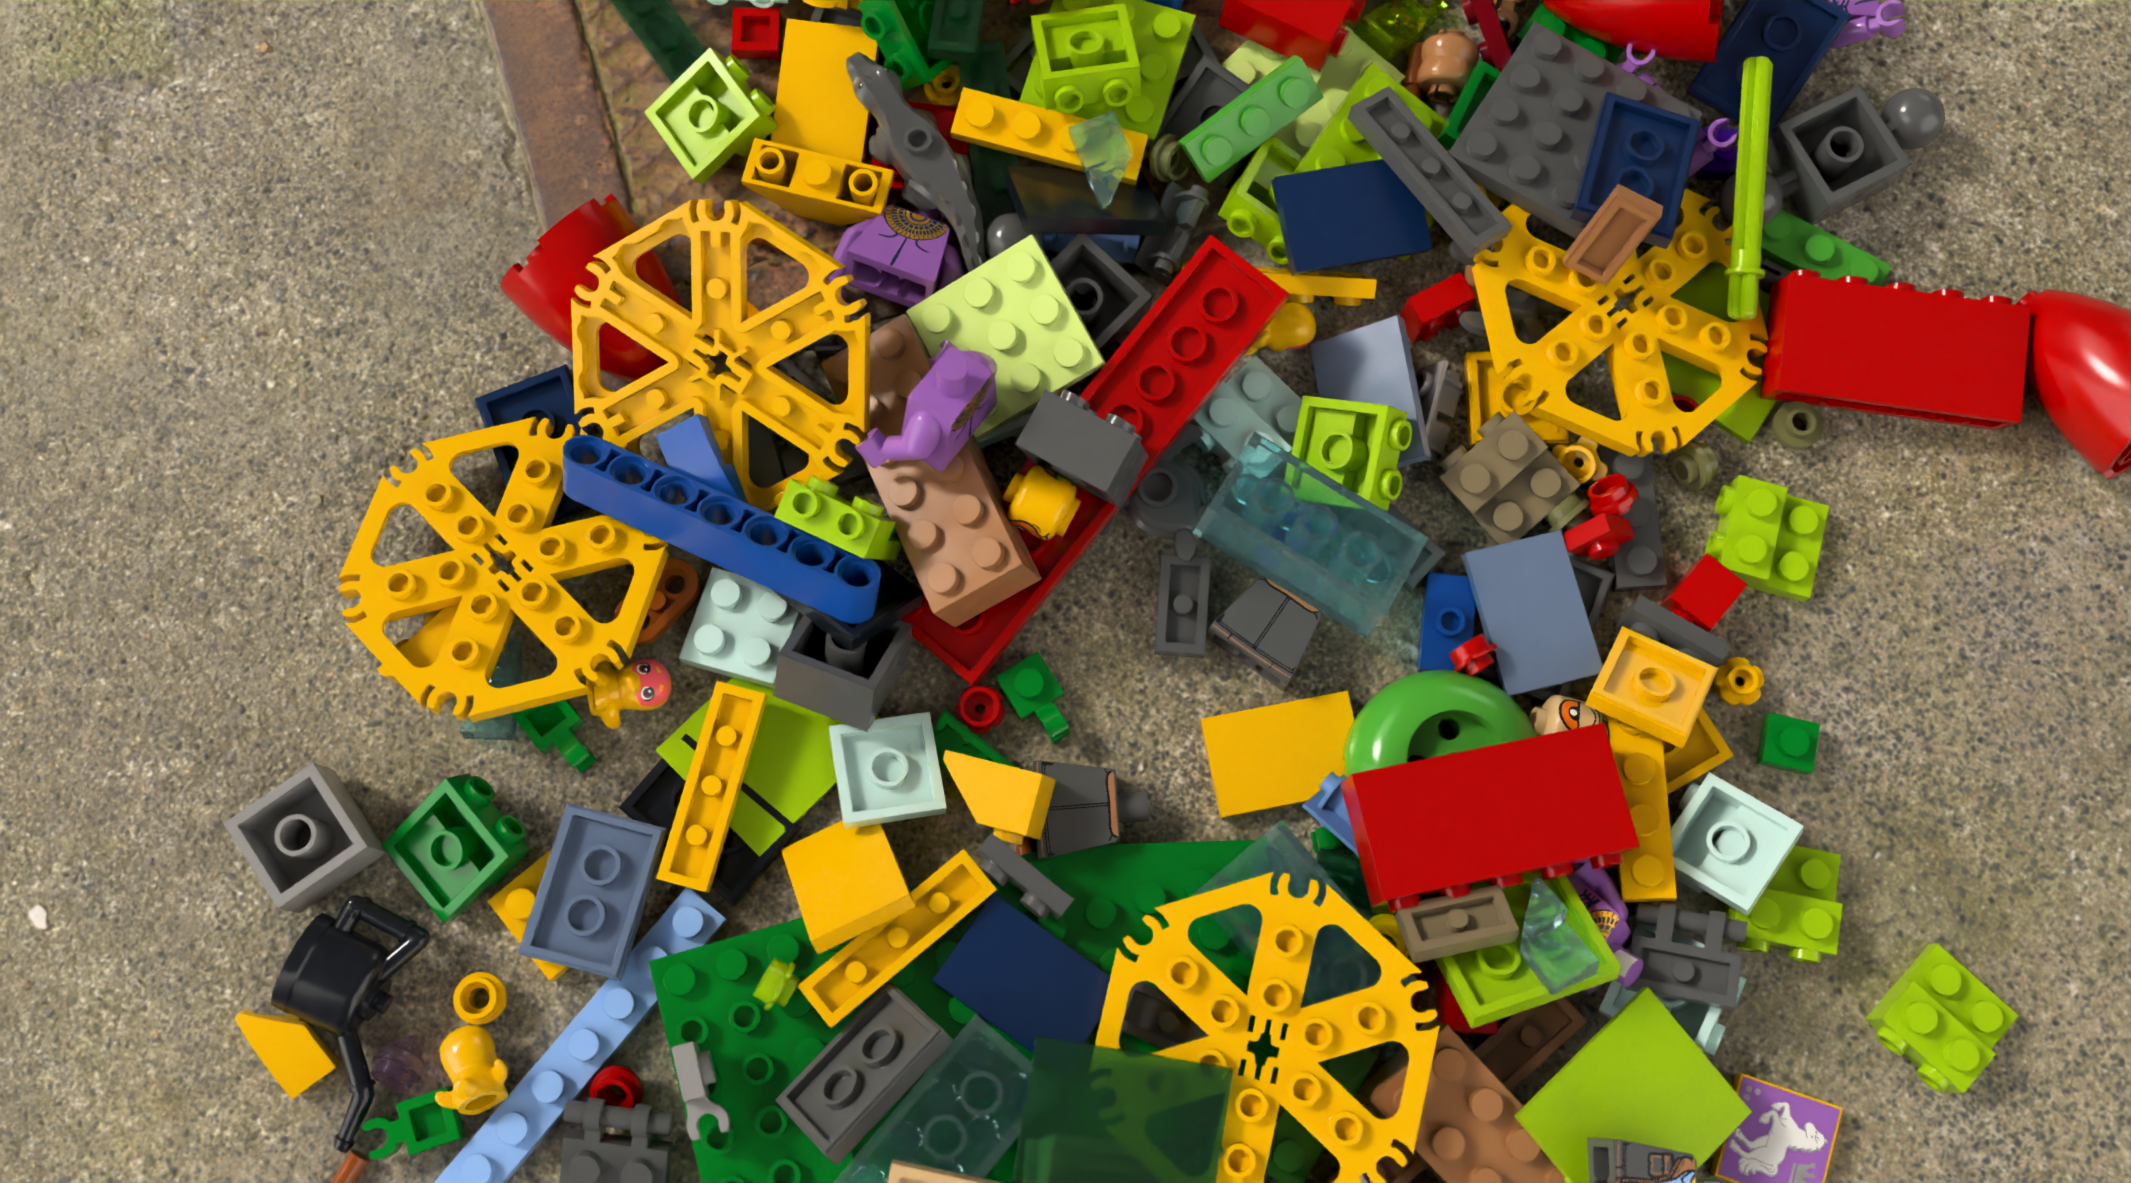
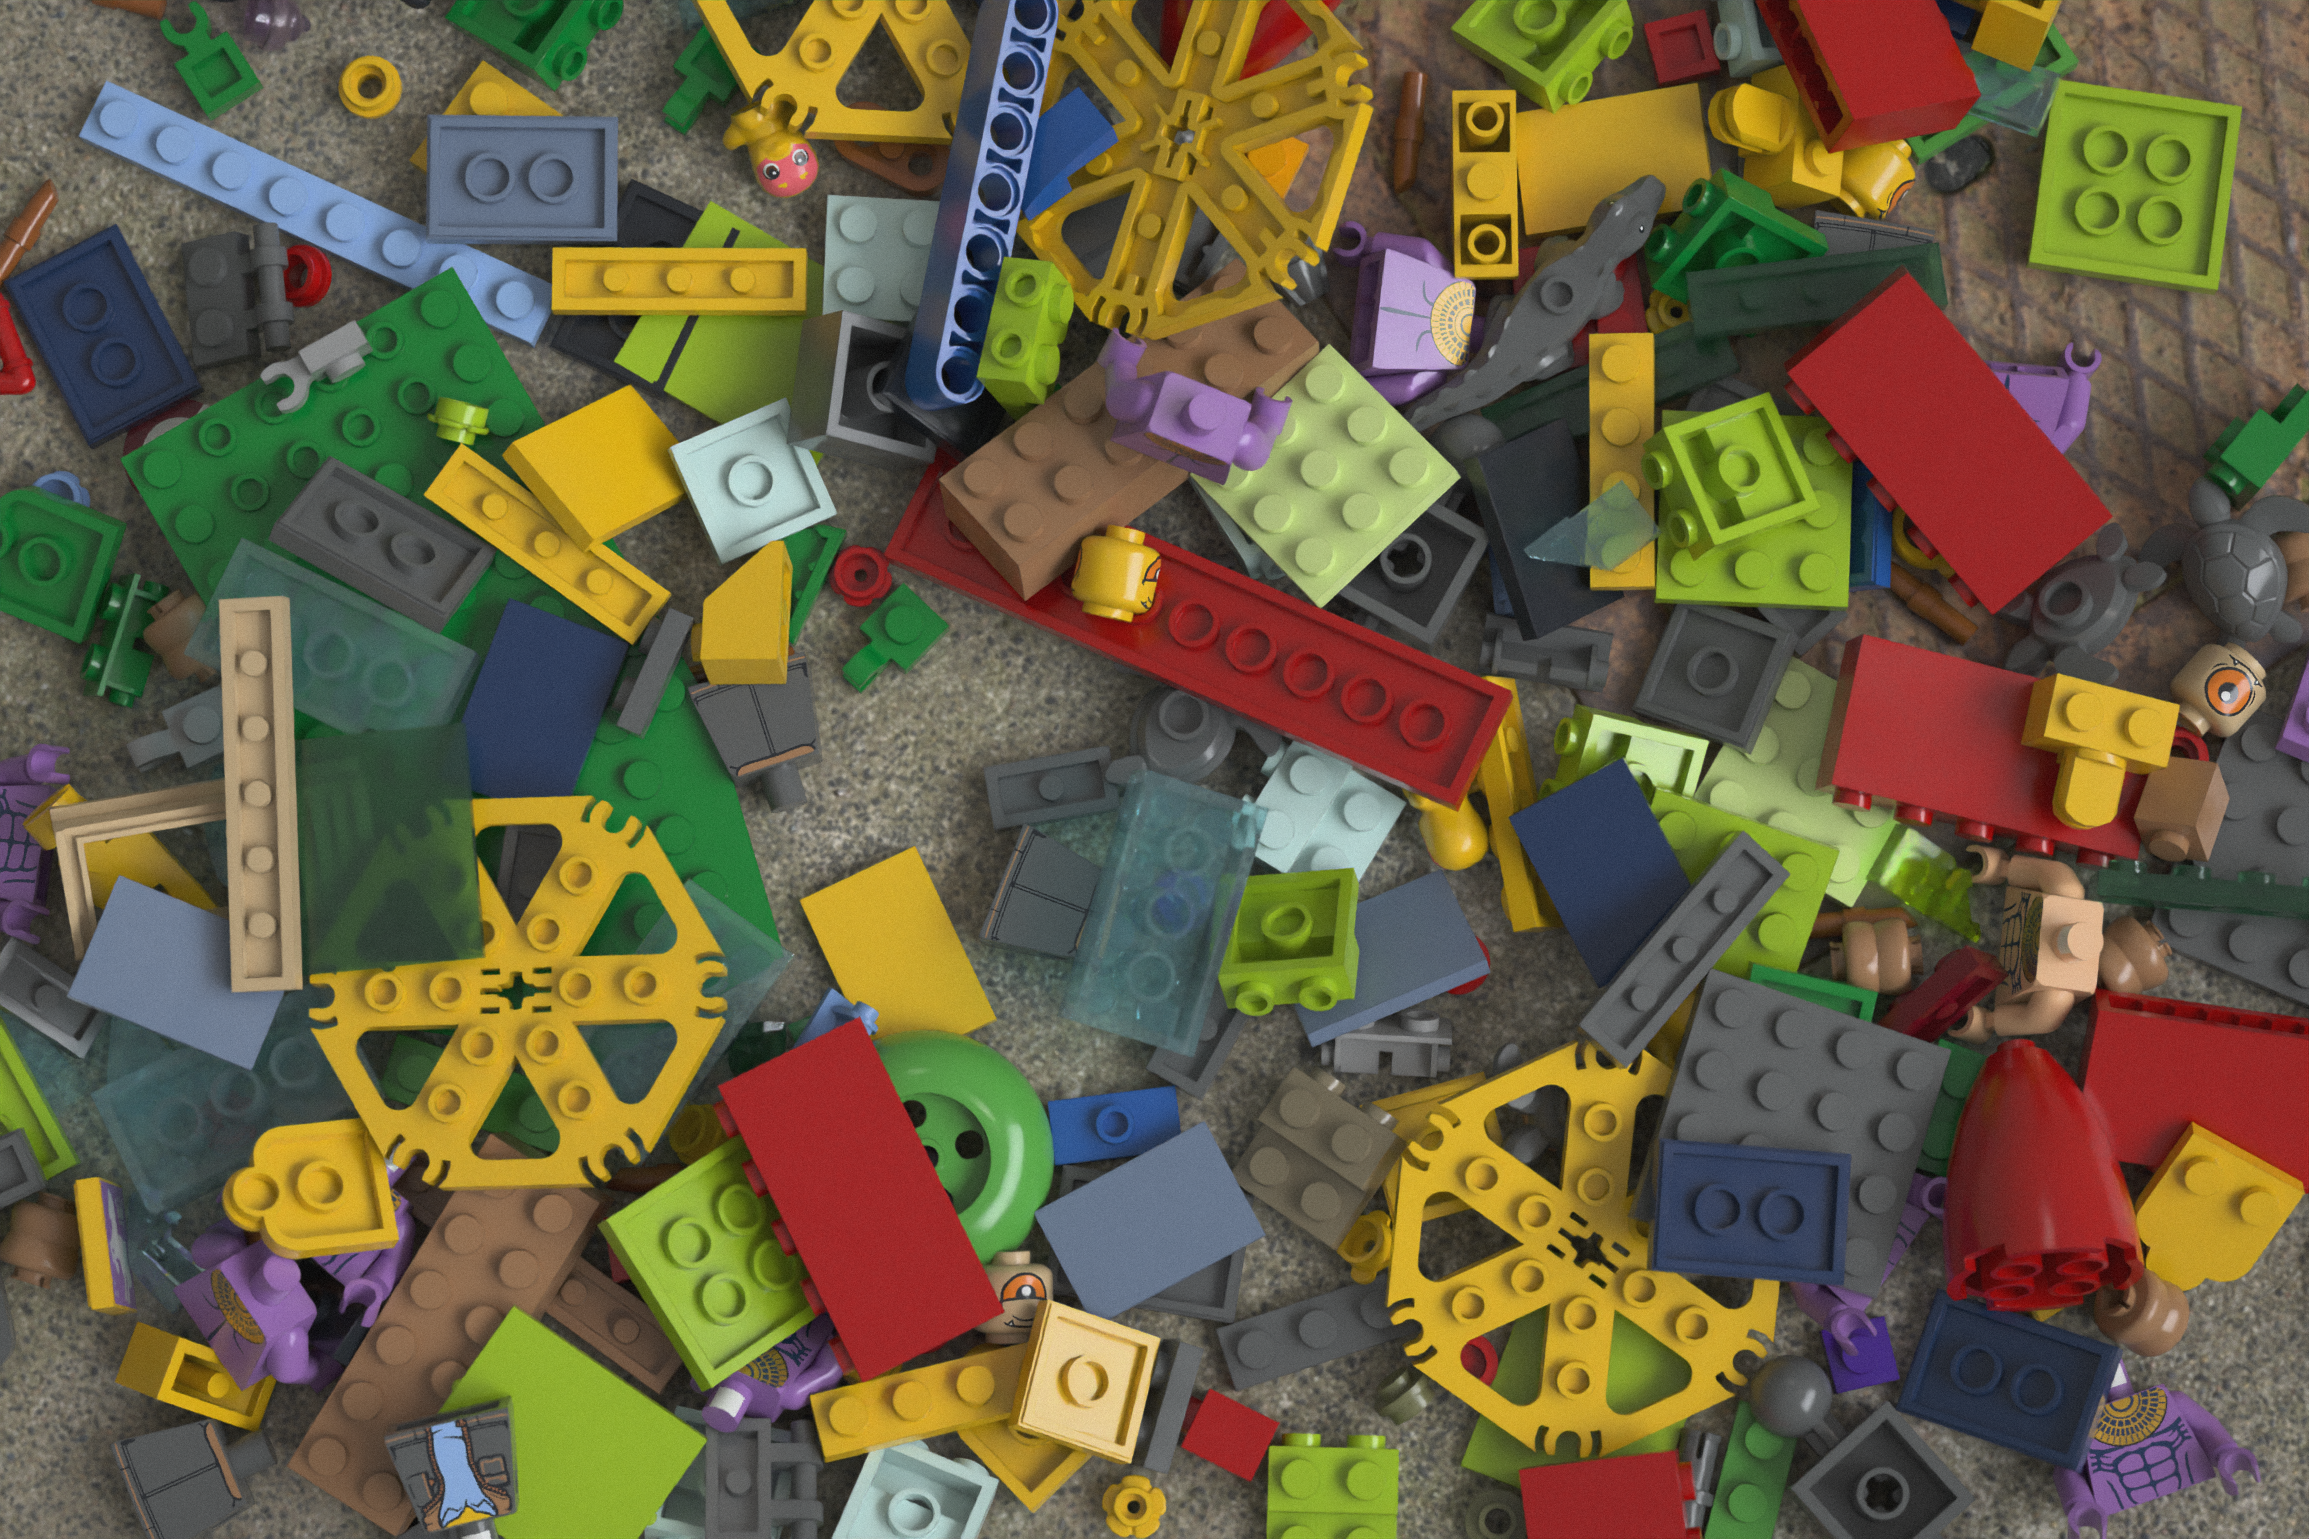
camera: 80 degrees right, 5 degrees up
yellow animal [434,1025,508,1115] -> none
dark grey brick [1015,389,1149,509] -> none
olive plate [1149,133,1191,182] -> none
bright green plate [1178,55,1324,183] -> none
dark tan plate [1395,884,1519,963] -> none
red piece [1400,272,1476,345] -> none
red plate [1448,633,1497,677] -> none
clear light blue slope [1520,877,1599,996] -> none
olive plate [1544,492,1591,532] -> none
red plate [1562,513,1635,560] -> none
medium nougat tile [1563,184,1663,286] -> none
red plate [1587,474,1638,517] -> none
lime axle [1724,56,1773,320] -> none

